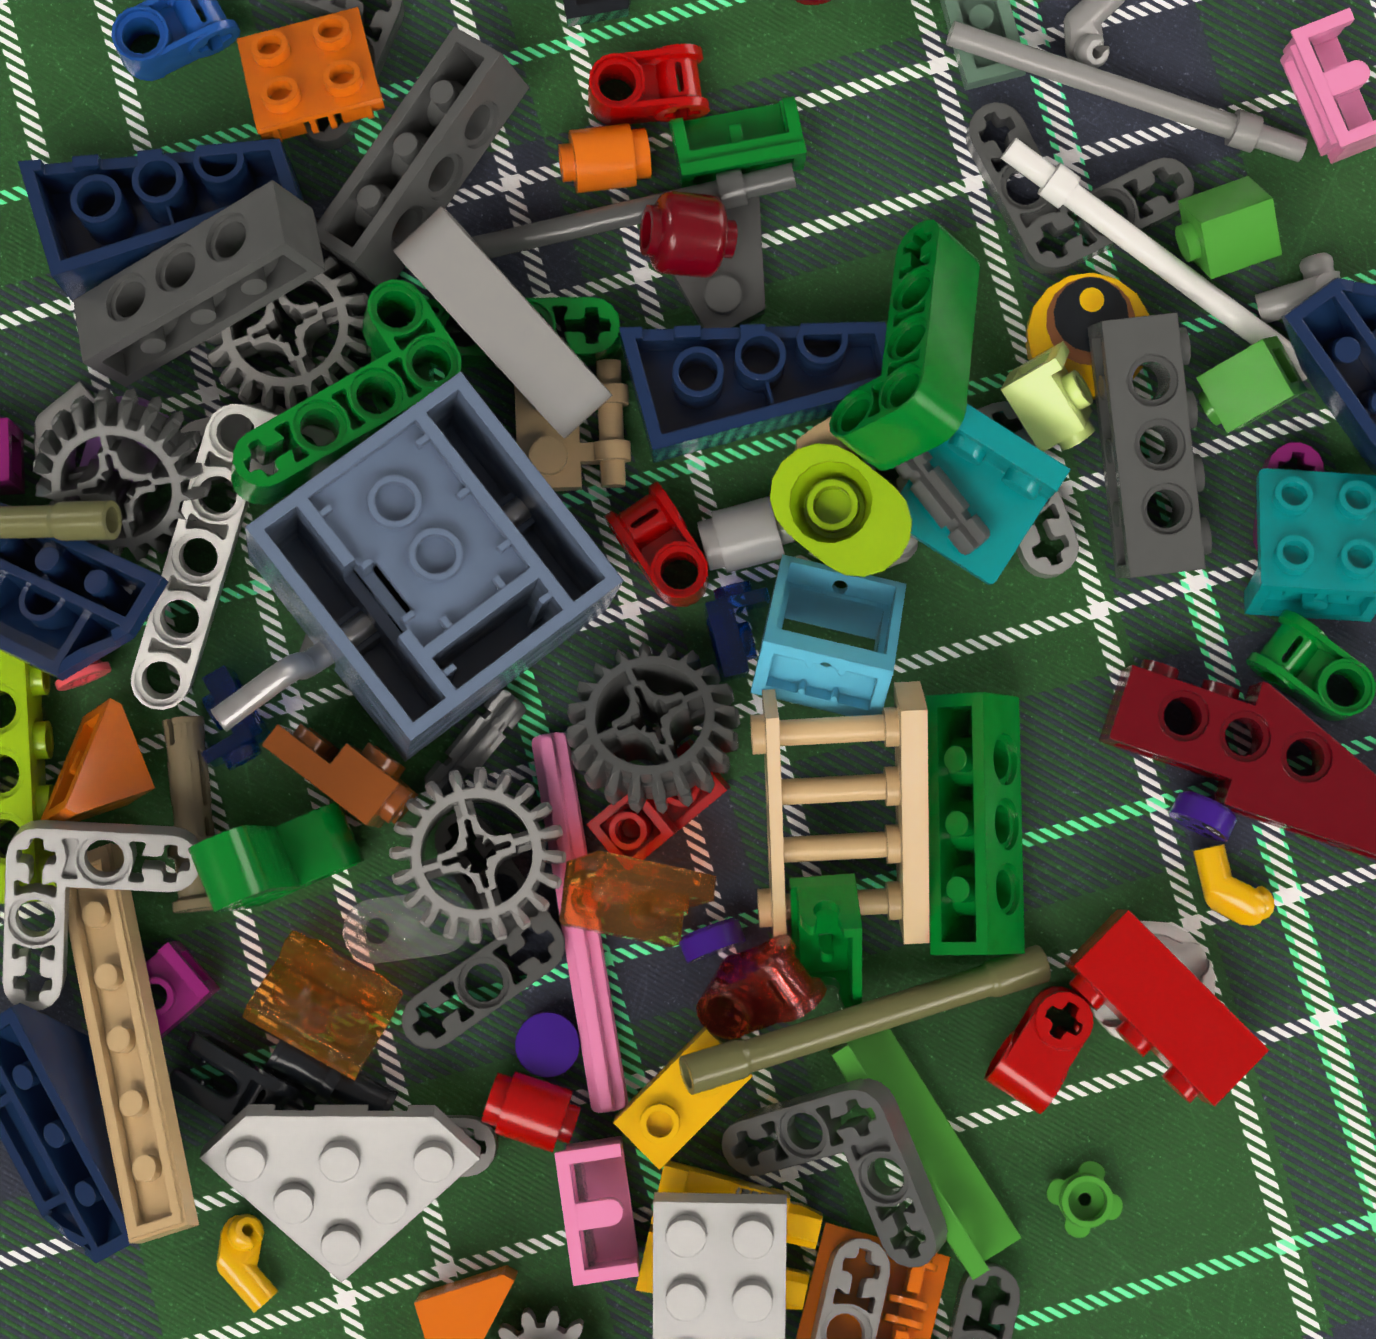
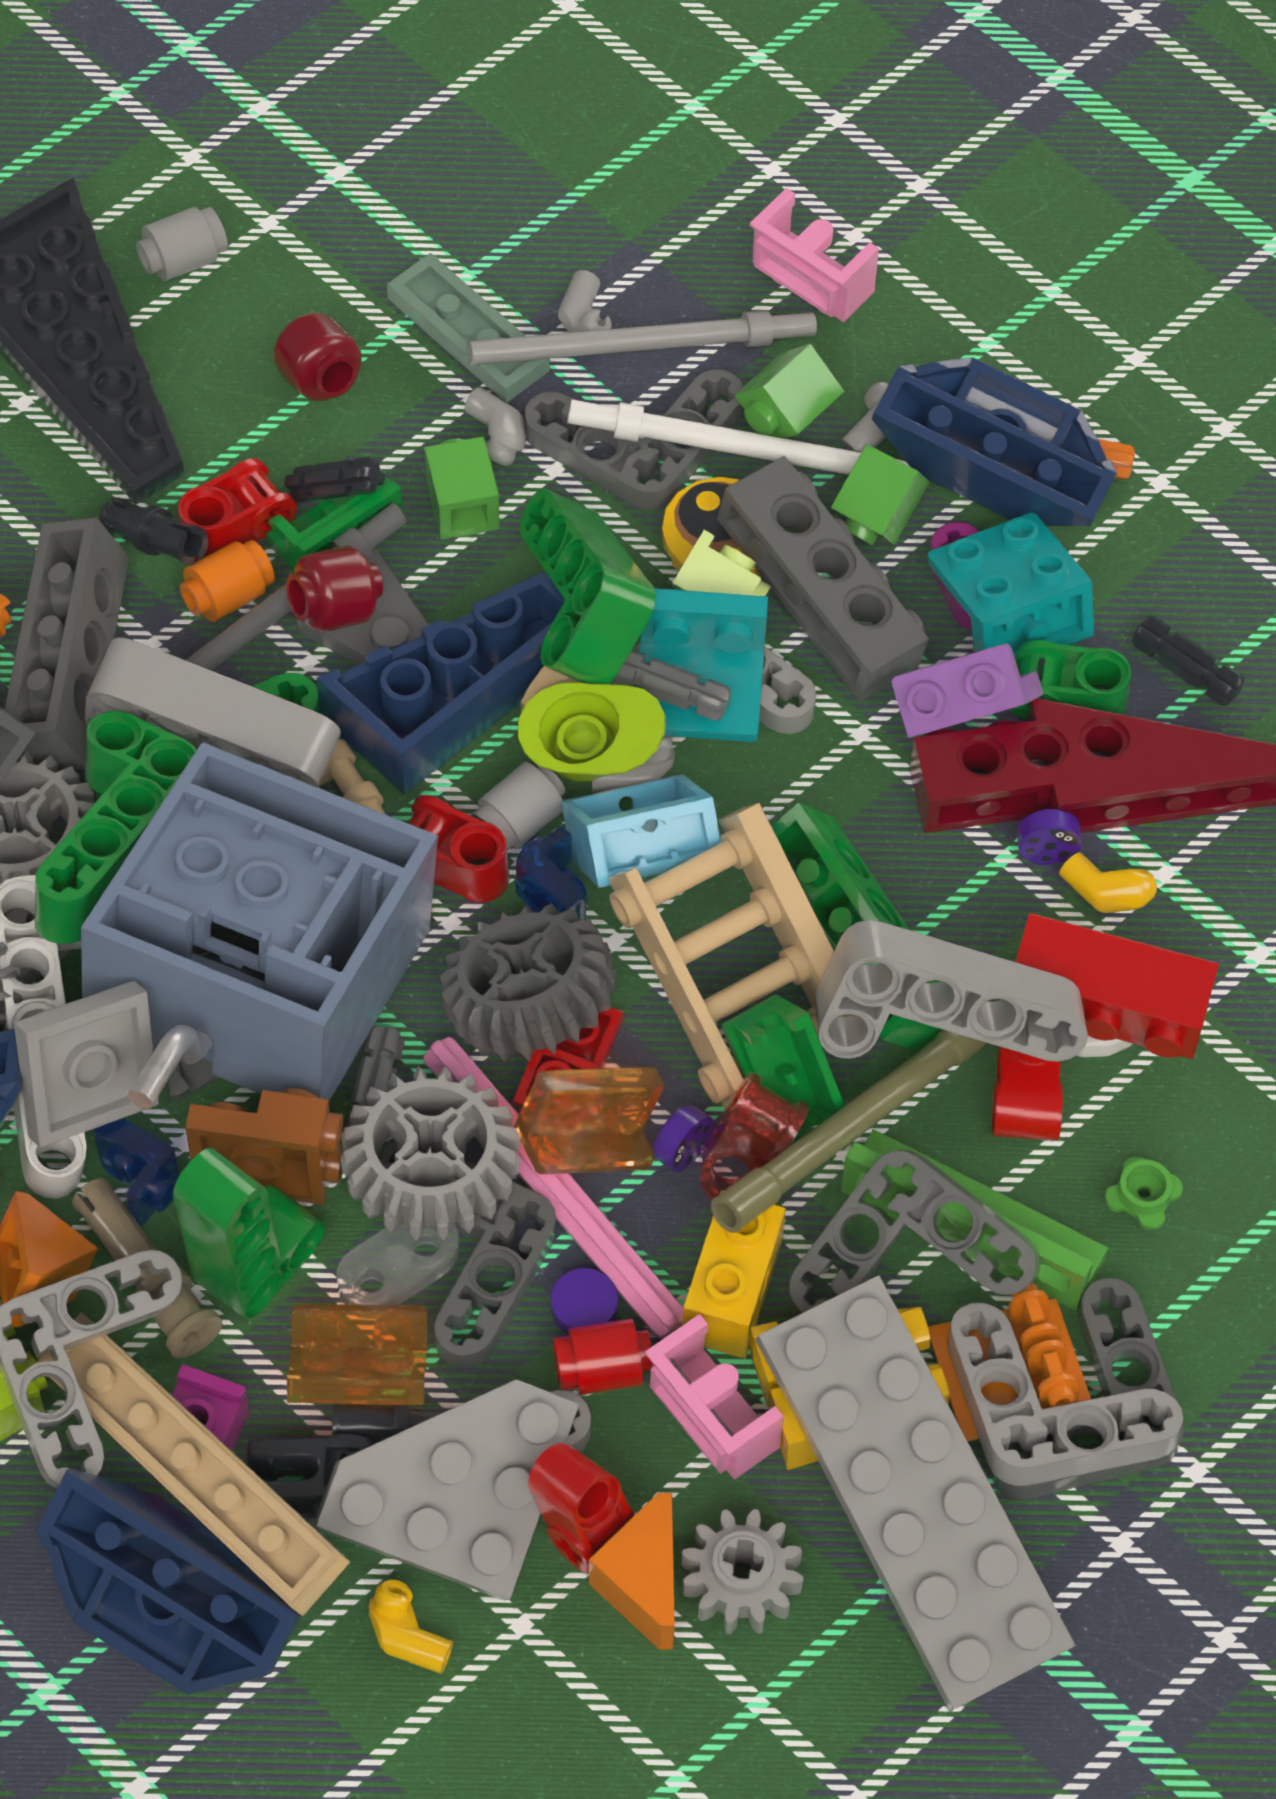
camera: 25 degrees left, 25 degrees down
none -> light grey plate [14,980,159,1148]
none -> black pin [99,497,208,565]
none -> black axle [284,457,386,503]
none -> bright green brick [424,436,500,540]
none -> light grey arm [465,387,526,466]
none -> red piece [528,1443,635,1574]
none -> light grey beam [815,920,1088,1062]
none -> medium lavender bracket [892,643,1043,738]

